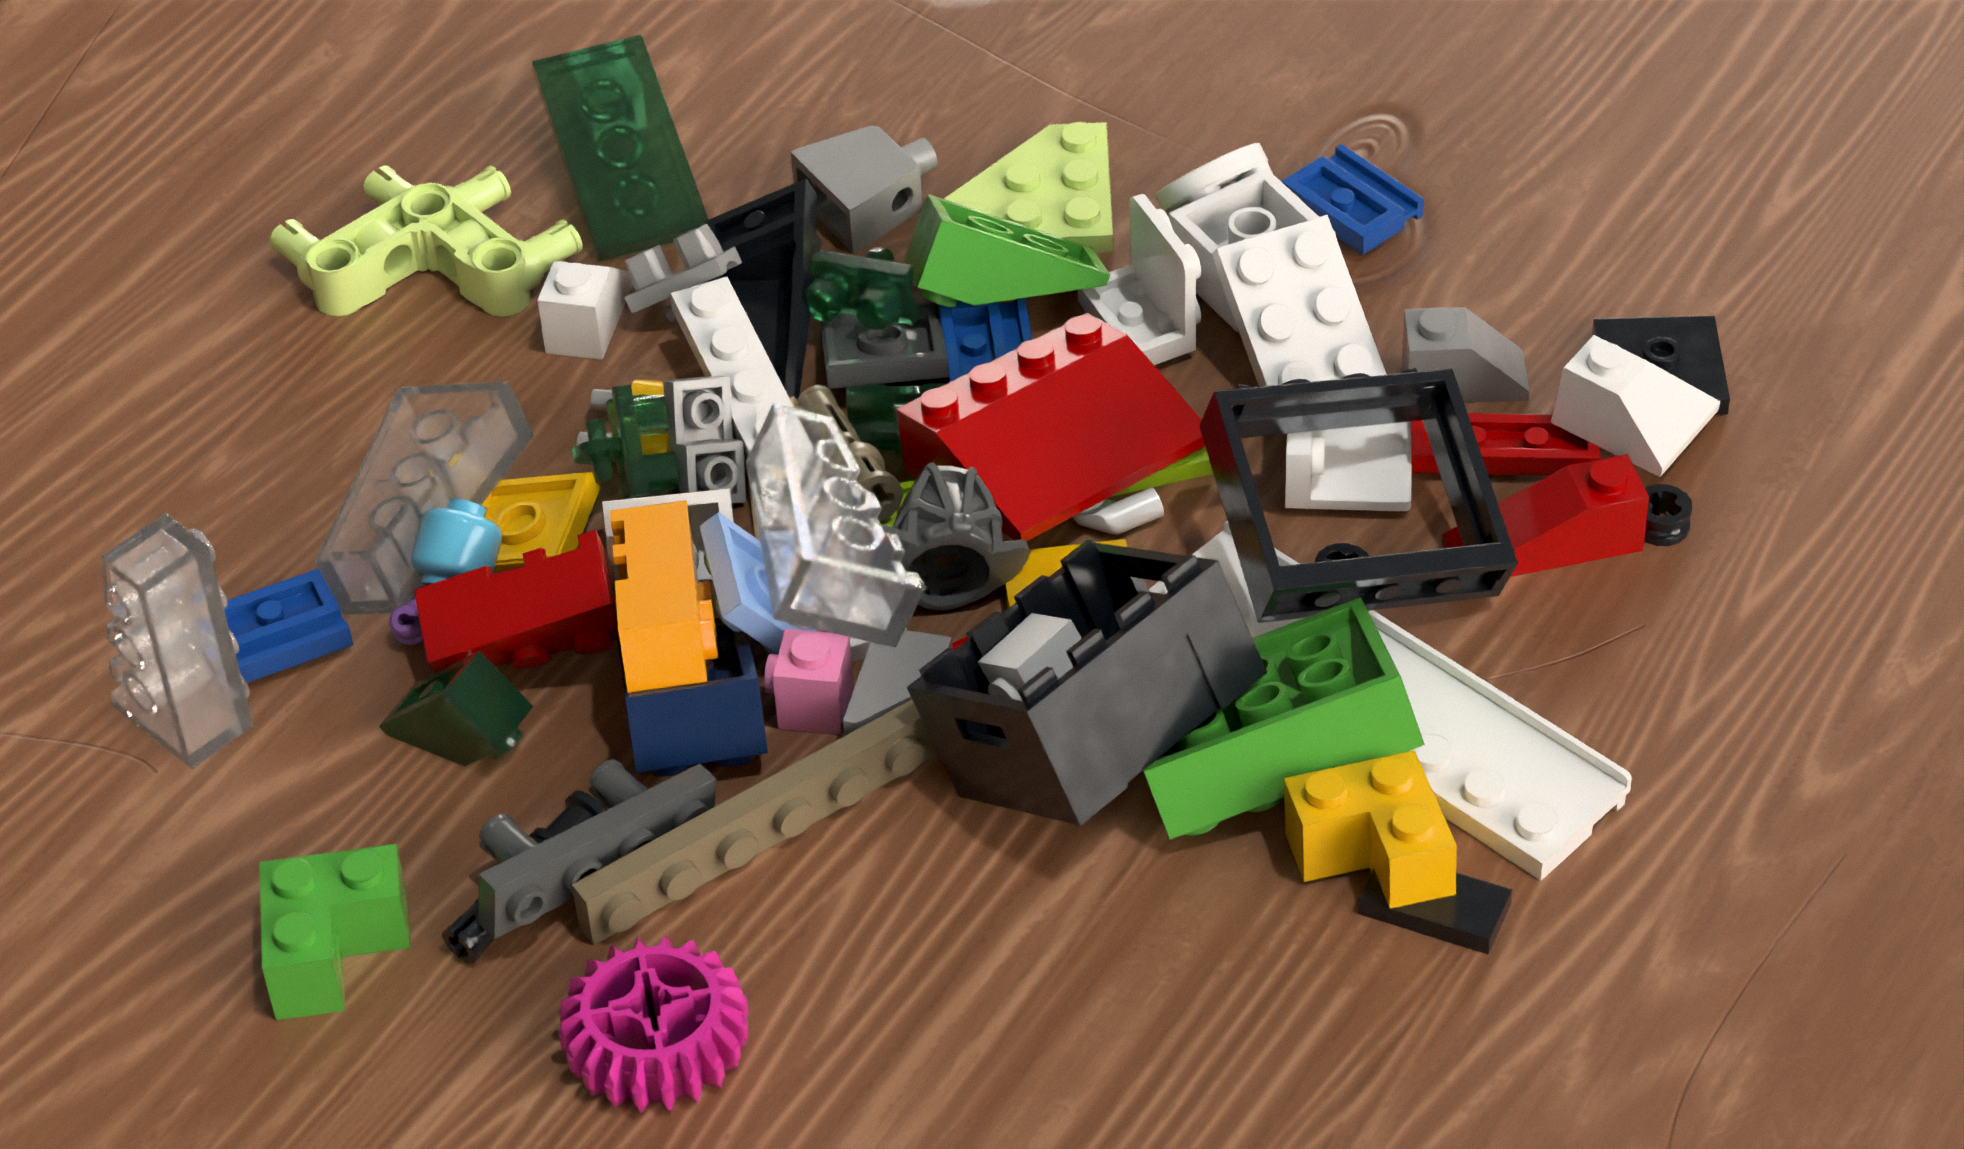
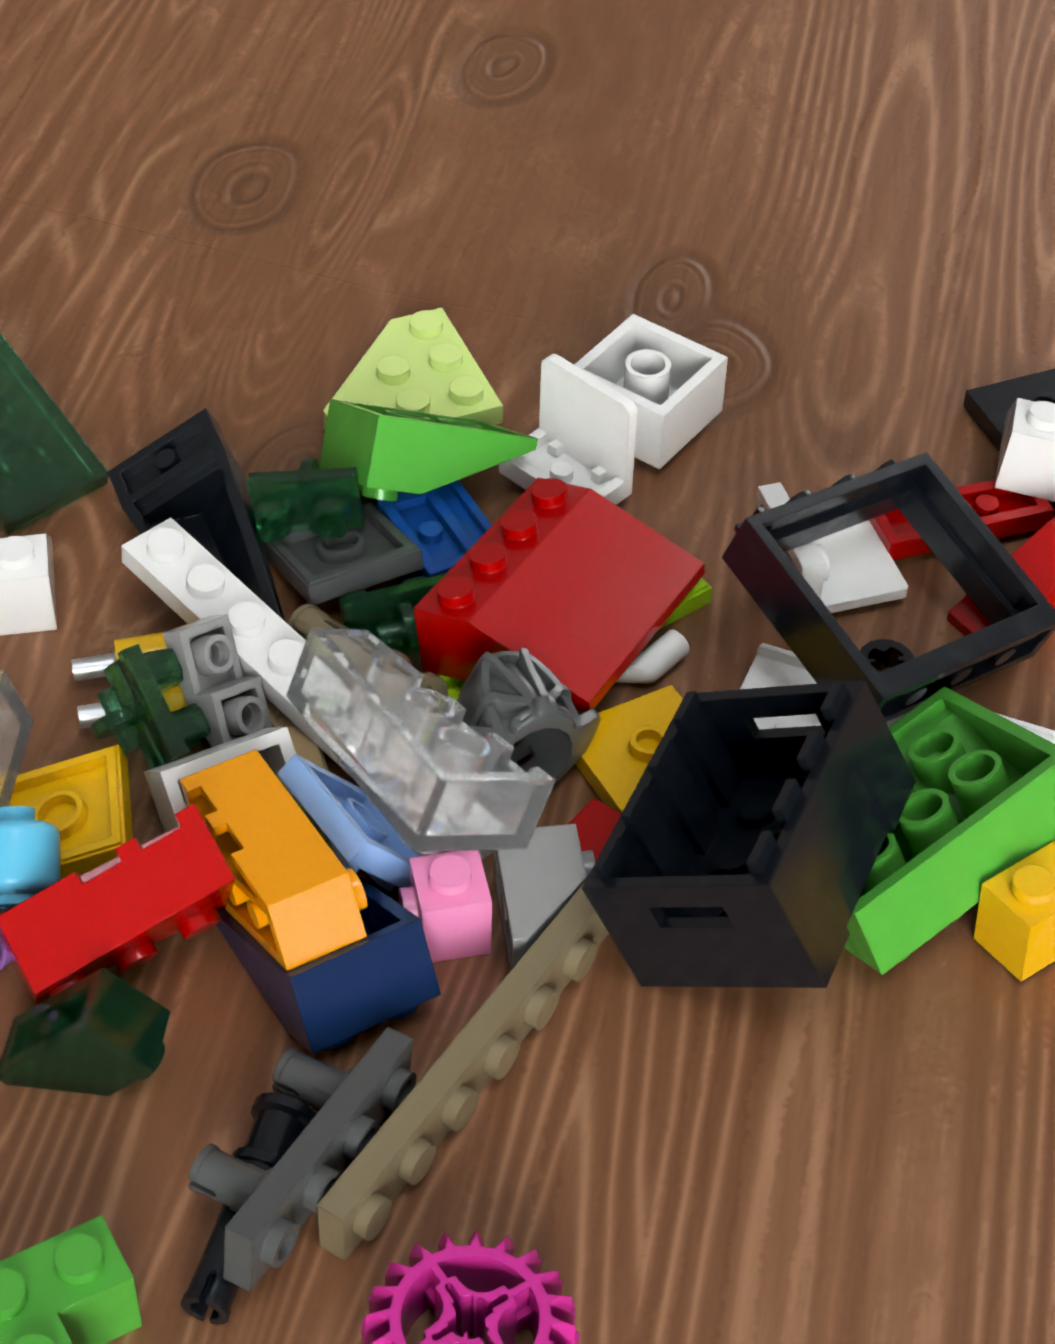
camera: 25 degrees left, 0 degrees up
light grey hips [624,224,742,323] -> none
light grey torso [791,125,938,254] -> none
white brick [978,613,1082,701] -> none
white tile [1155,143,1273,218] -> none
white plate [1211,215,1387,387] -> none
blue plate [1281,144,1424,255] -> none
light grey slope [1402,307,1529,403] -> none

